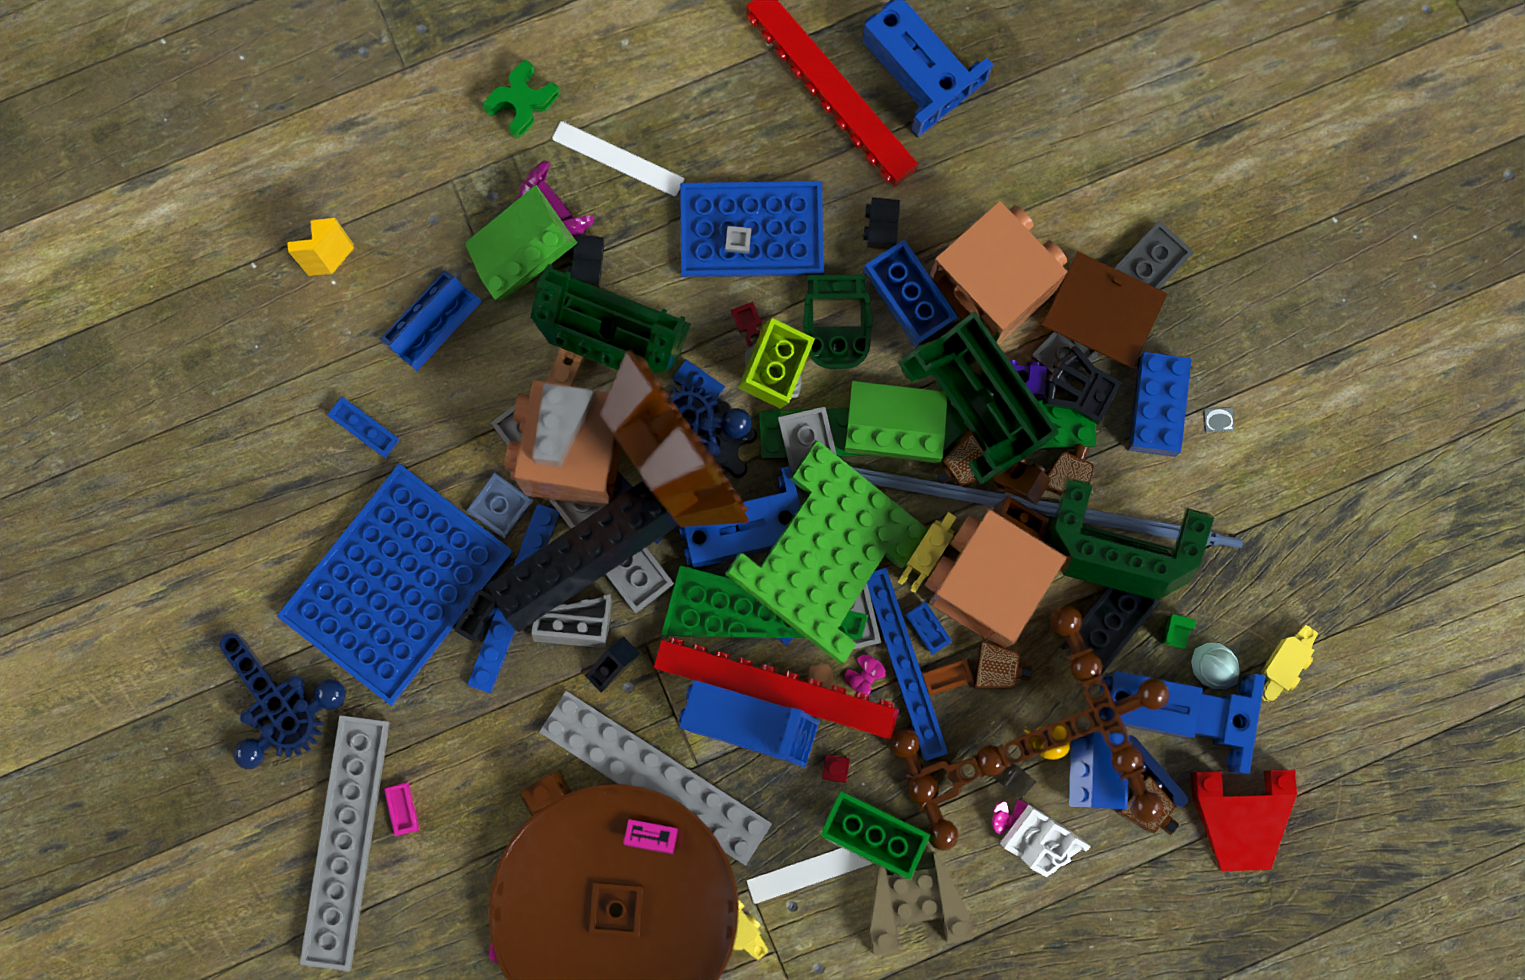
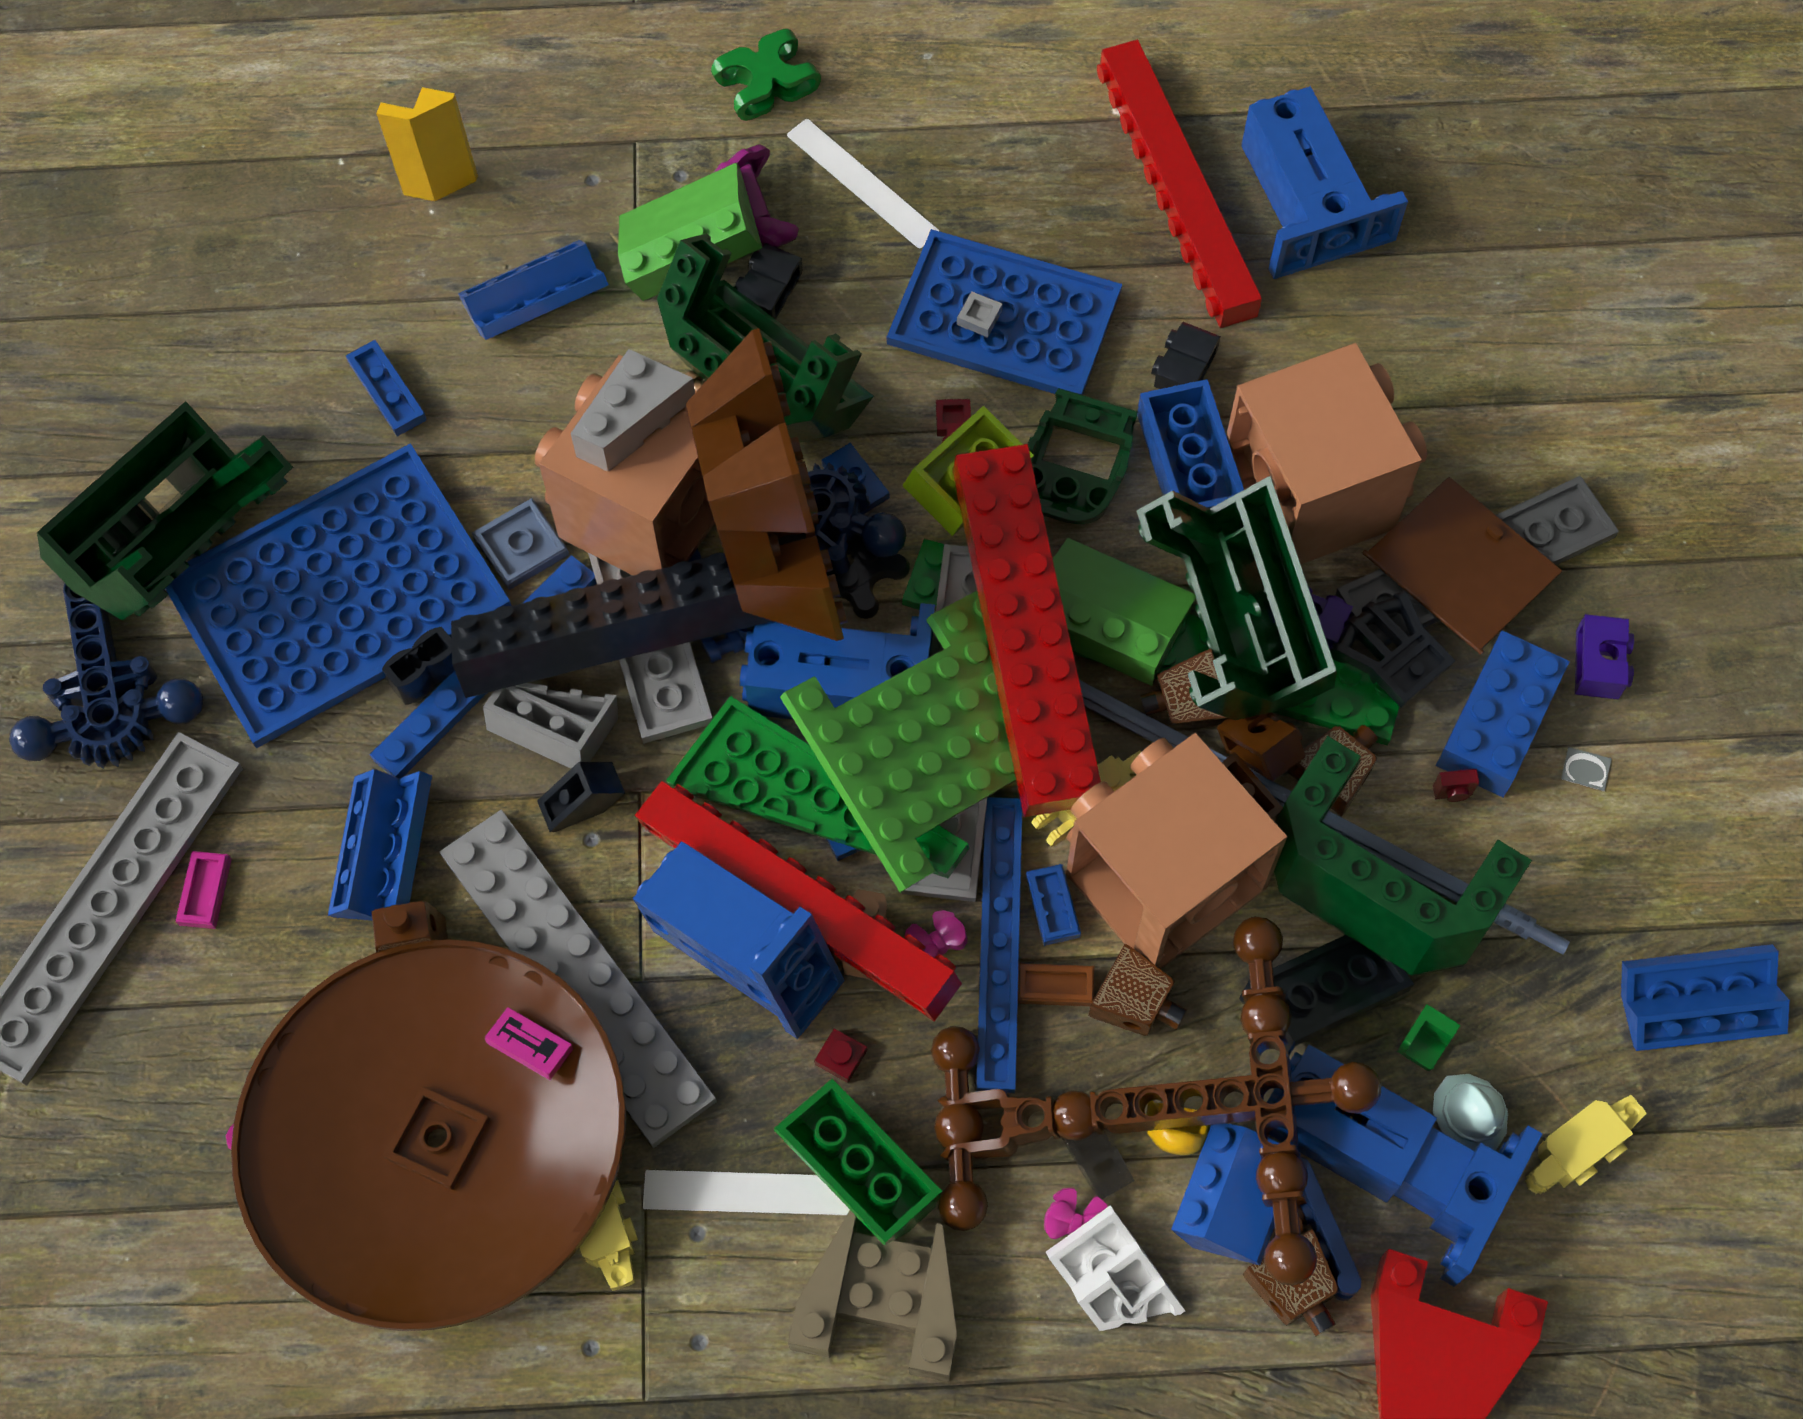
camera: 25 degrees right, 15 degrees down
none -> dark green wedge [37,401,294,620]
none -> blue slope [328,769,432,921]
none -> red brick [953,444,1101,817]
none -> dark red plate [1433,769,1479,802]
none -> dark purple brick [1575,614,1634,700]
none -> blue slope [1621,944,1790,1051]

